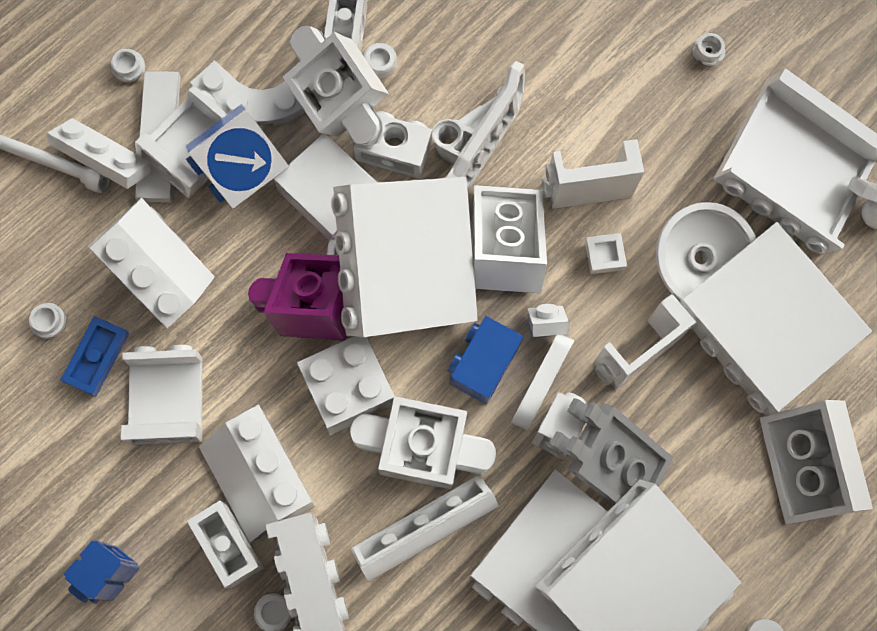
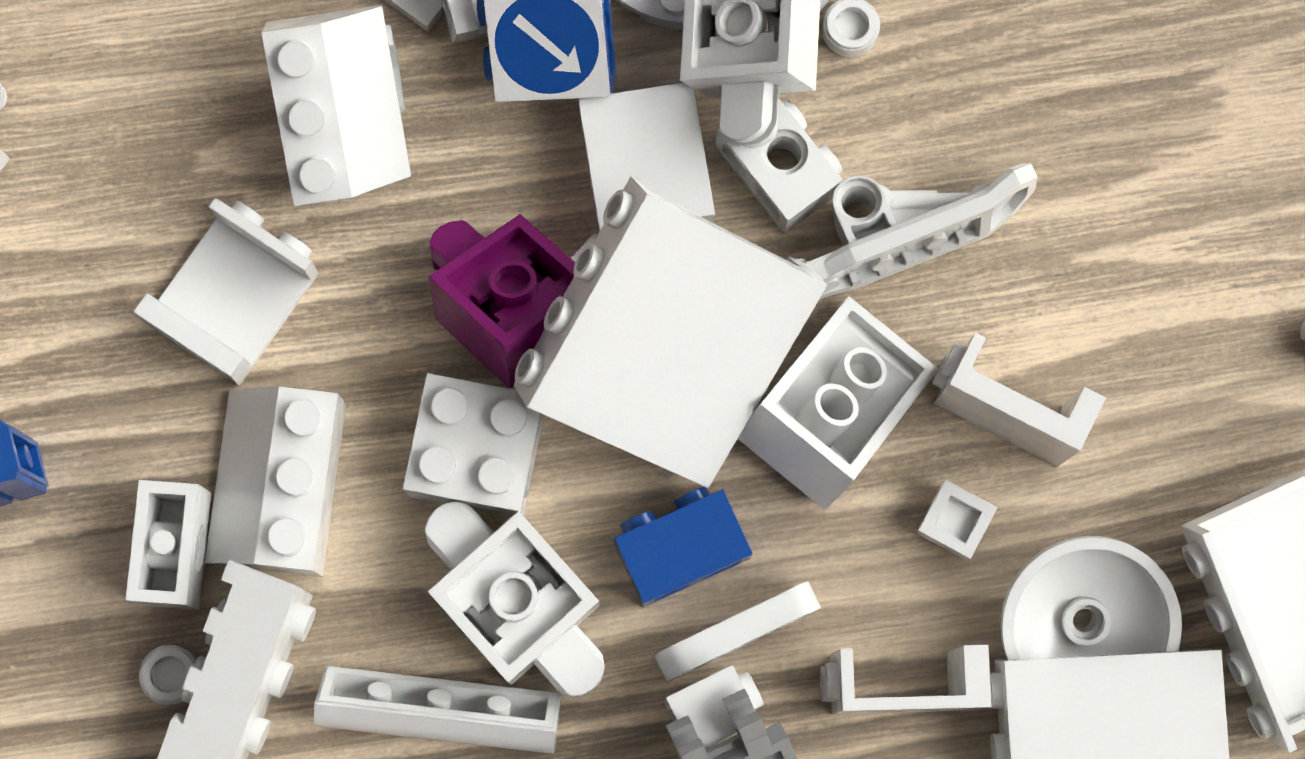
camera: 35 degrees right, 5 degrees up
white plate [29,303,66,339] -> none
blue plate [60,316,129,397] -> none
white plate [528,304,569,337] -> none

